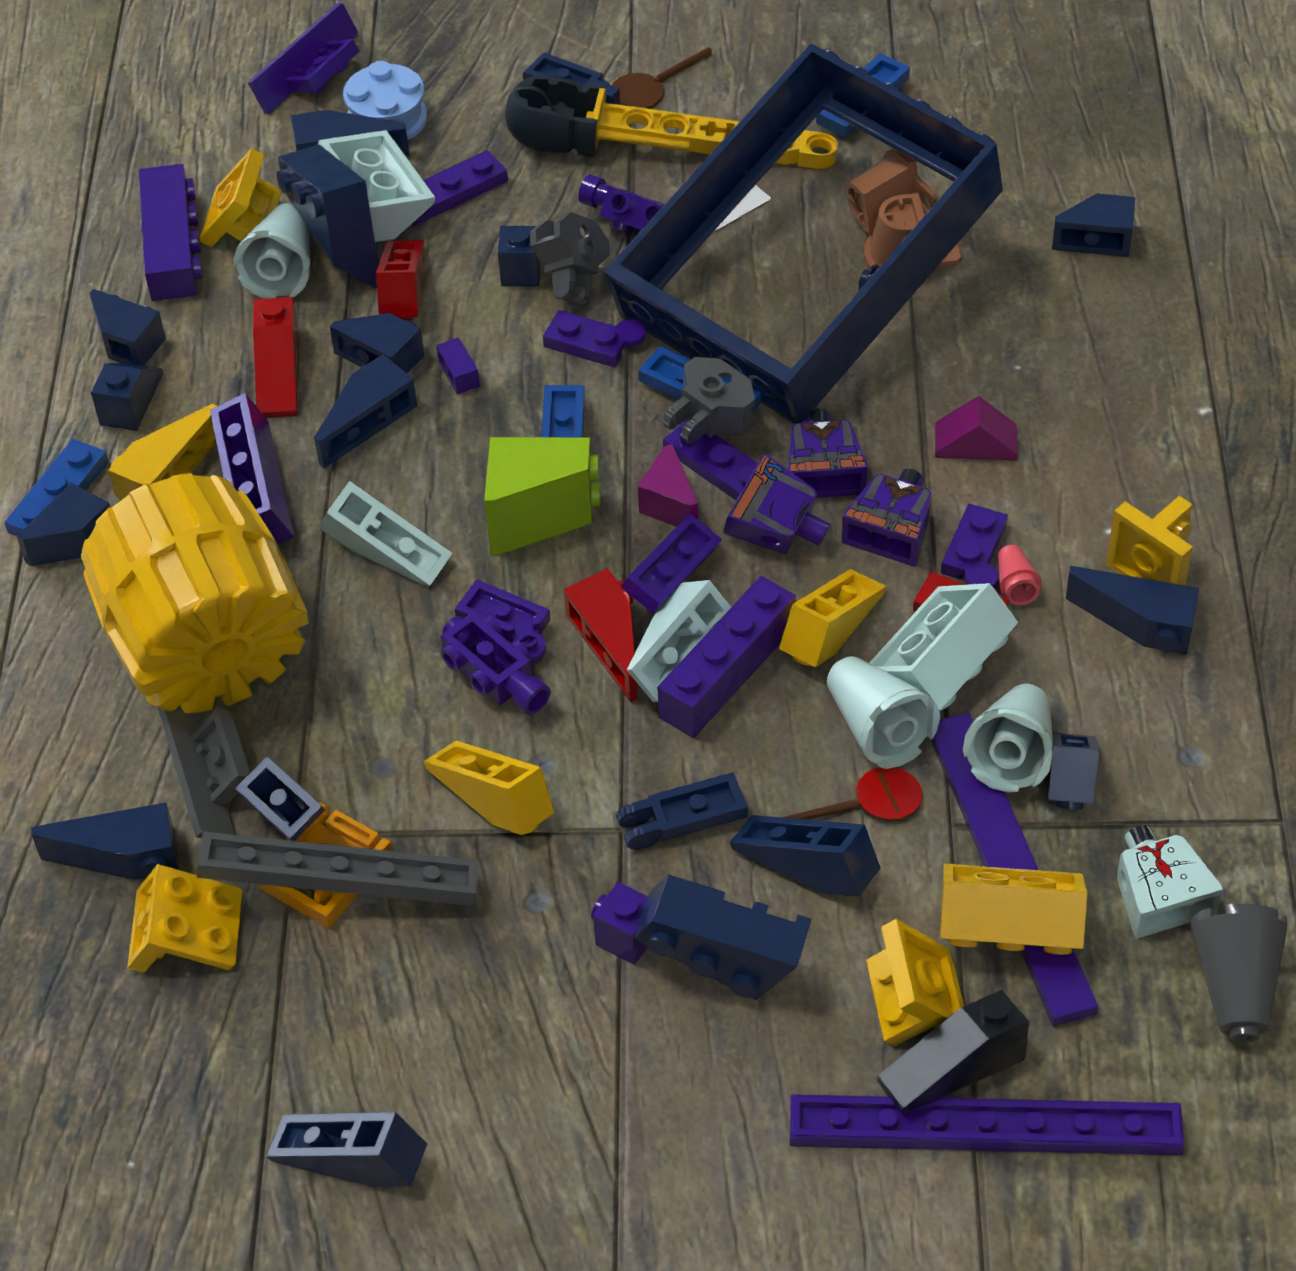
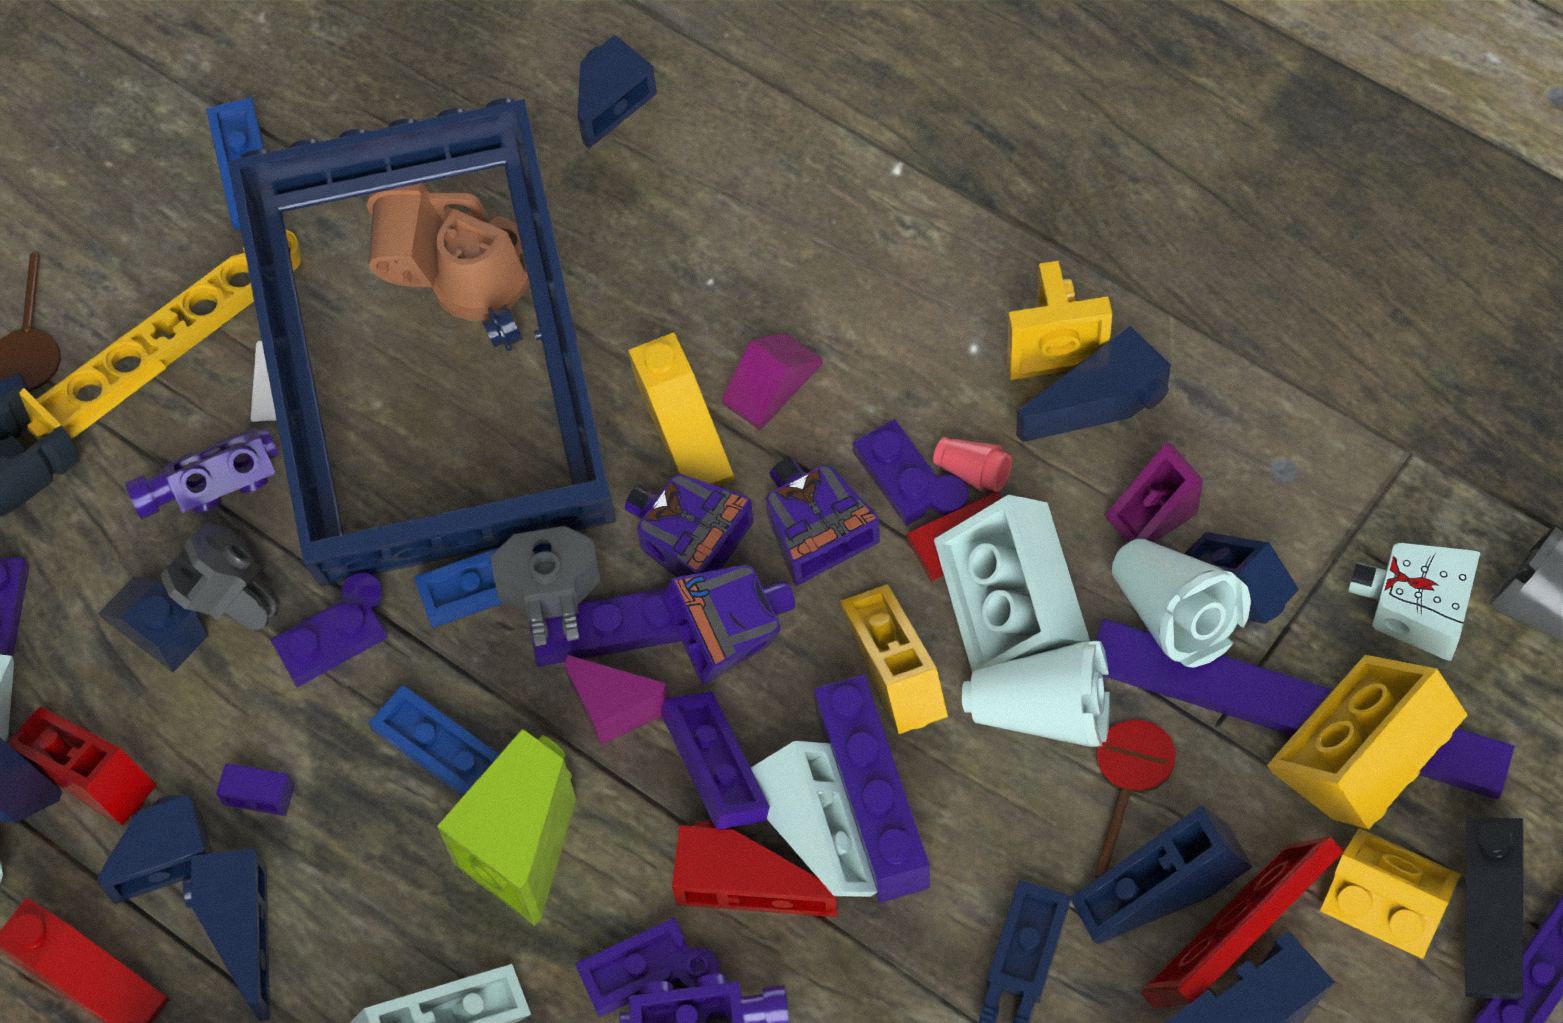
camera: 50 degrees left, 10 degrees up
none -> yellow slope [628,332,735,487]
none -> magenta slope [1104,443,1203,543]
none -> red tile [1140,837,1344,1008]

